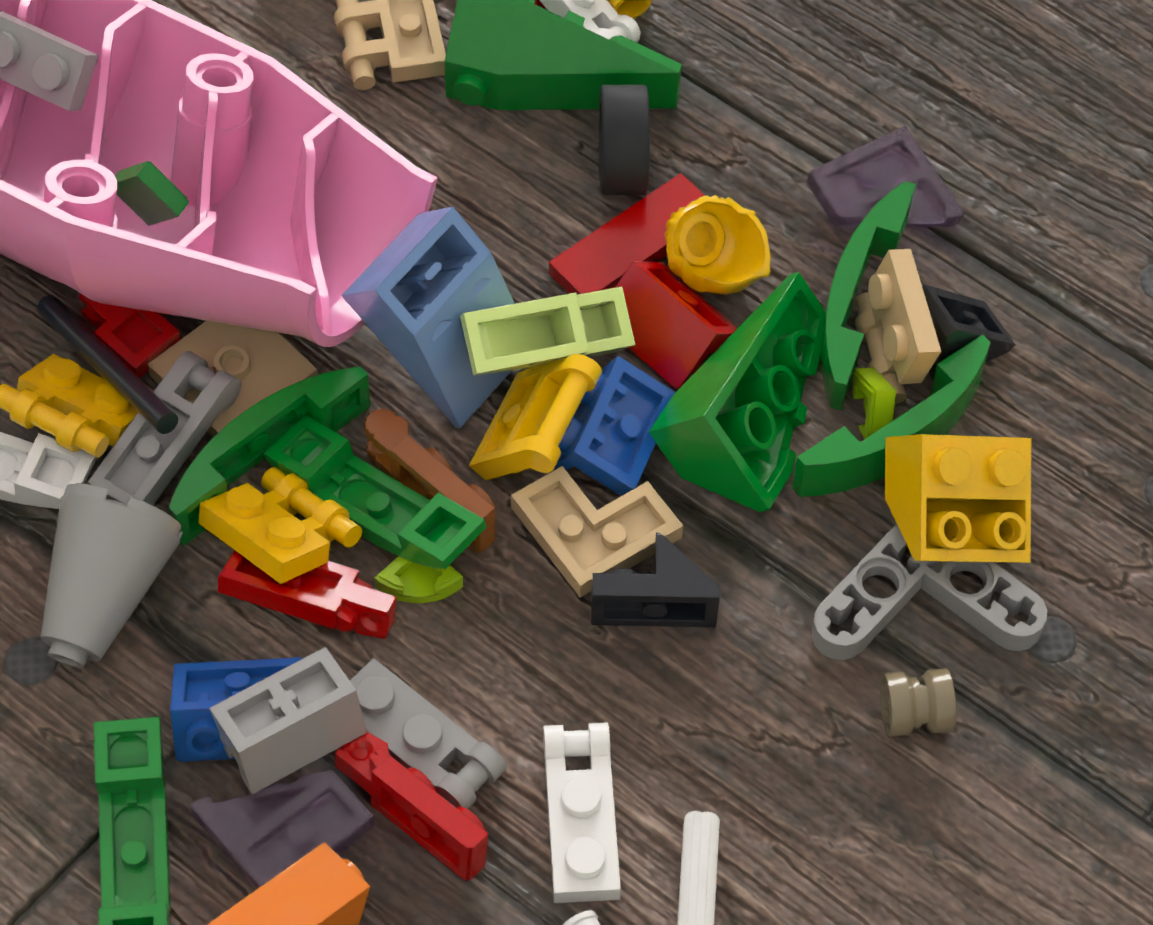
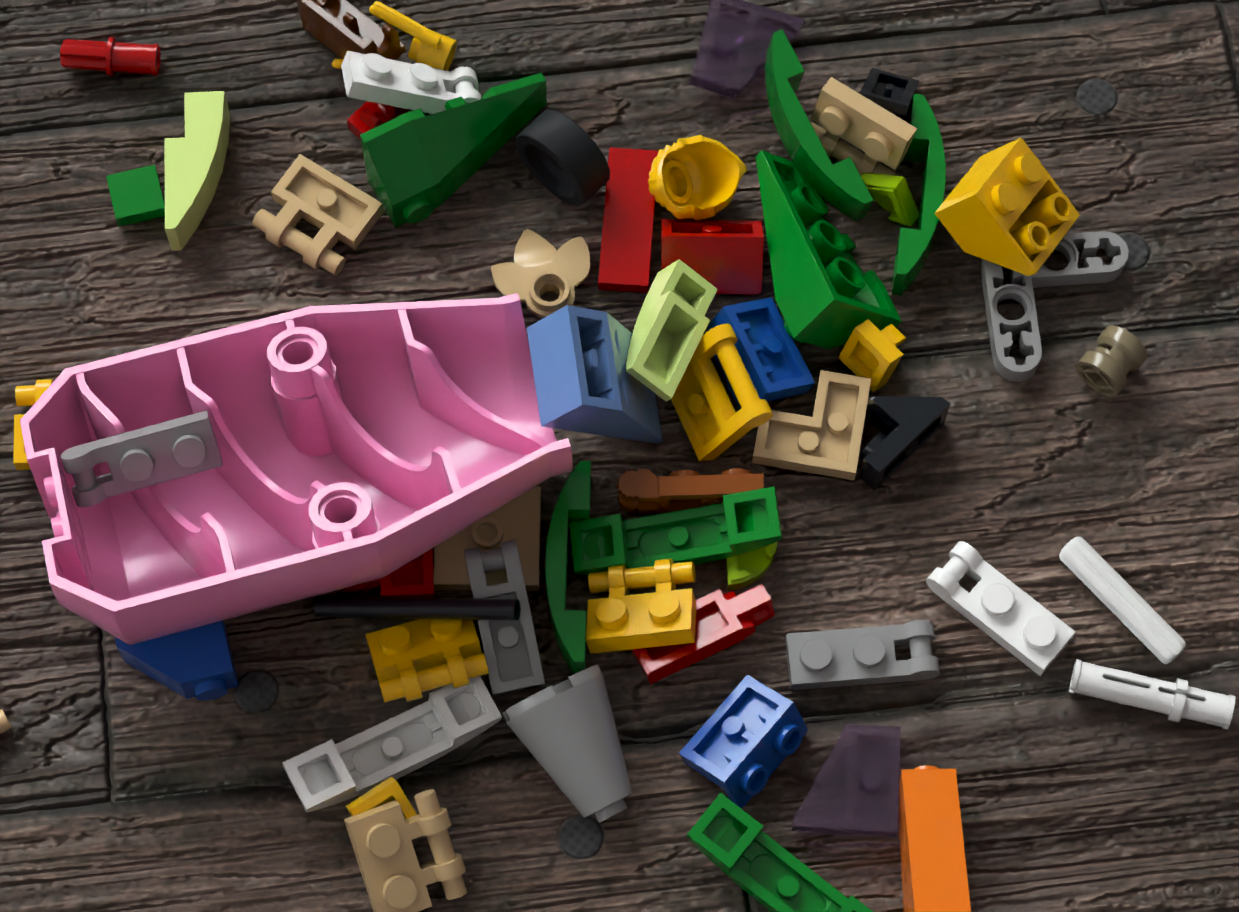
camera: 45 degrees left, 10 degrees up
green tile [115,161,189,226] -> none
light grey hinge [209,647,367,794] -> none
red hinge [335,732,488,881] -> none
none -> tan plate [491,229,590,318]
none -> yellow tile [838,319,906,392]

